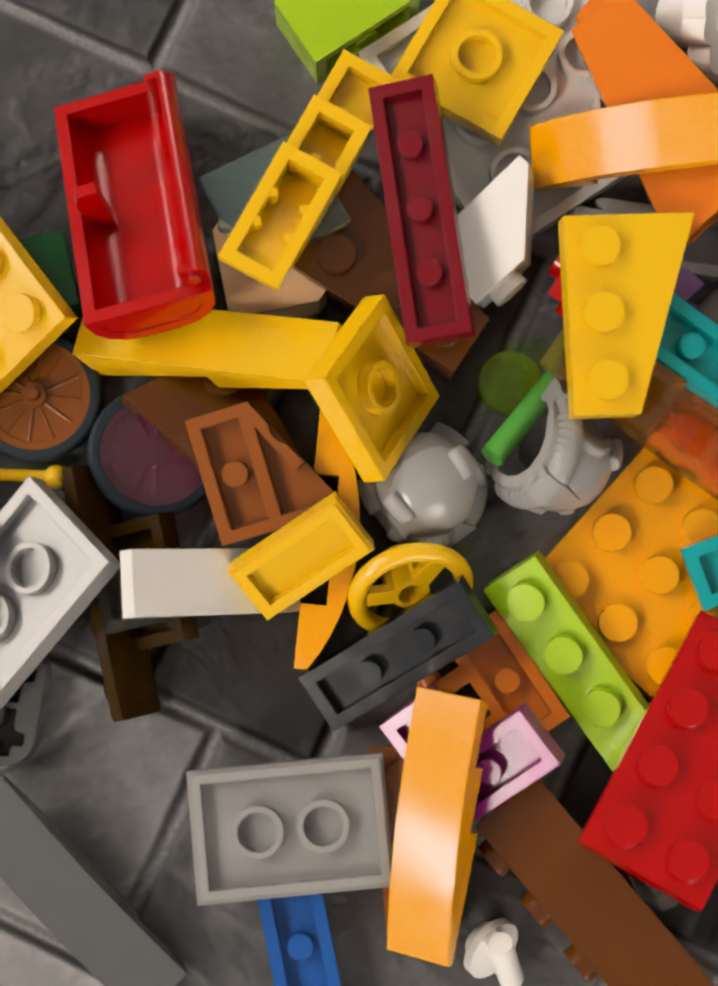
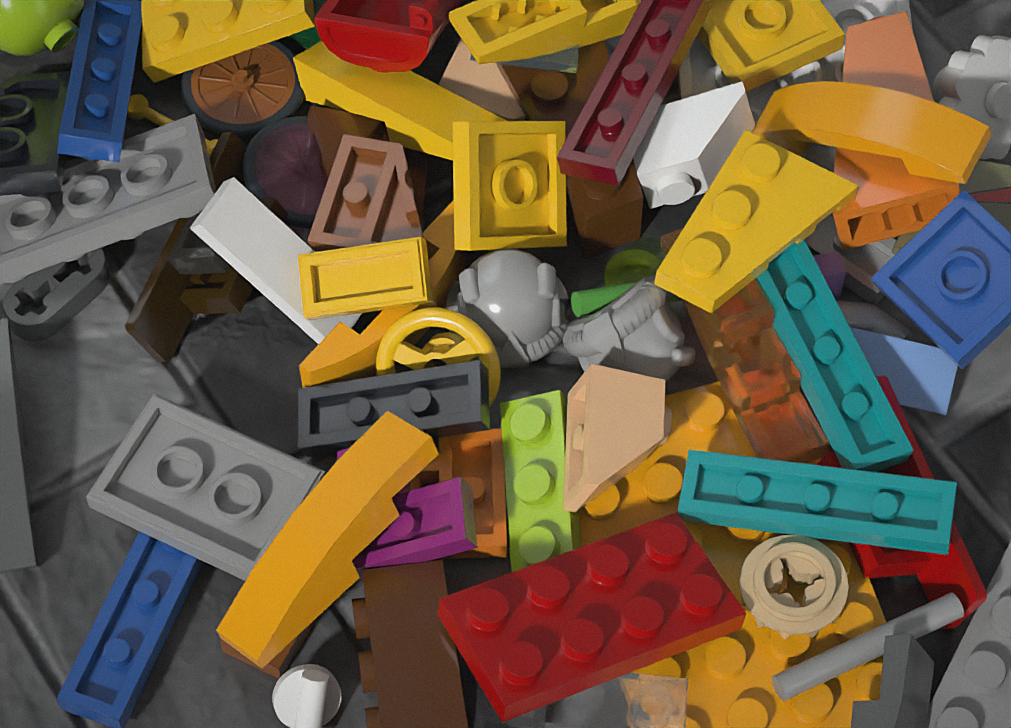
camera: 35 degrees right, 25 degrees down
none -> light nougat slope [563,364,672,512]

